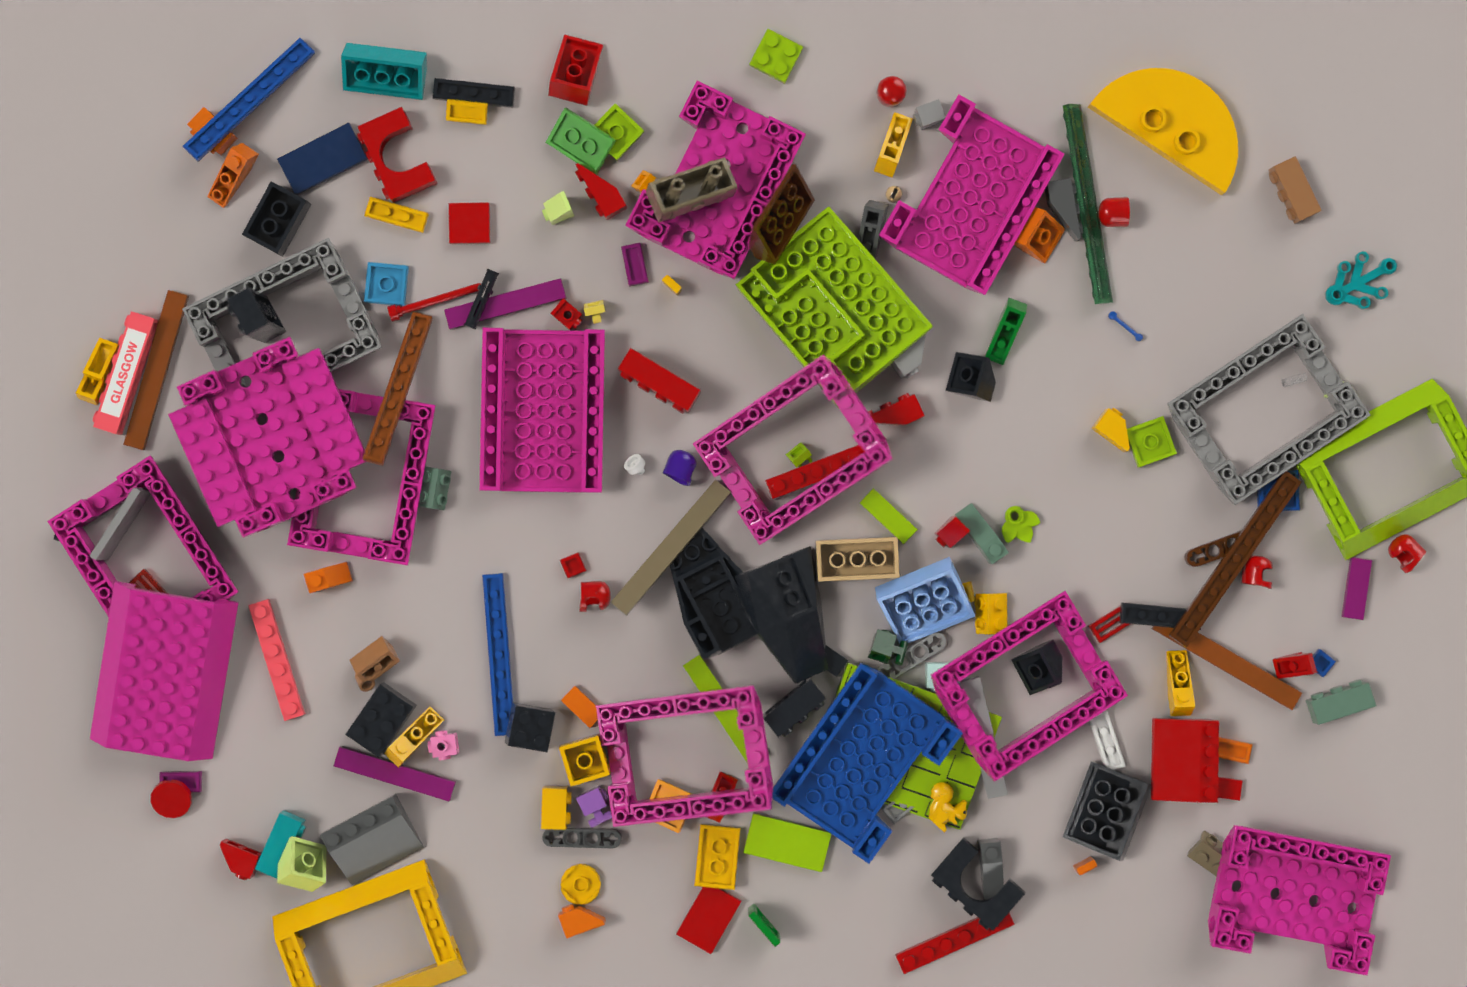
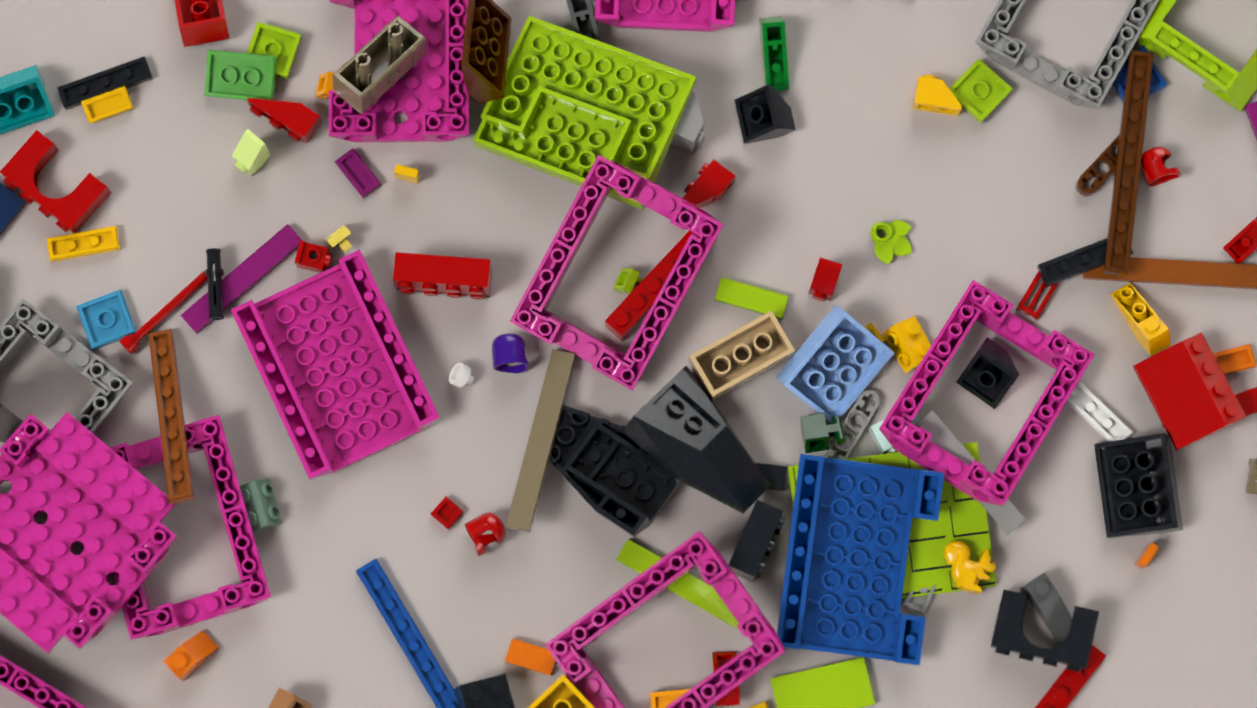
camera: 20 degrees left, 10 degrees down
red tile [449,202,490,244] -> none
sand green slope [955,503,1009,564] -> none

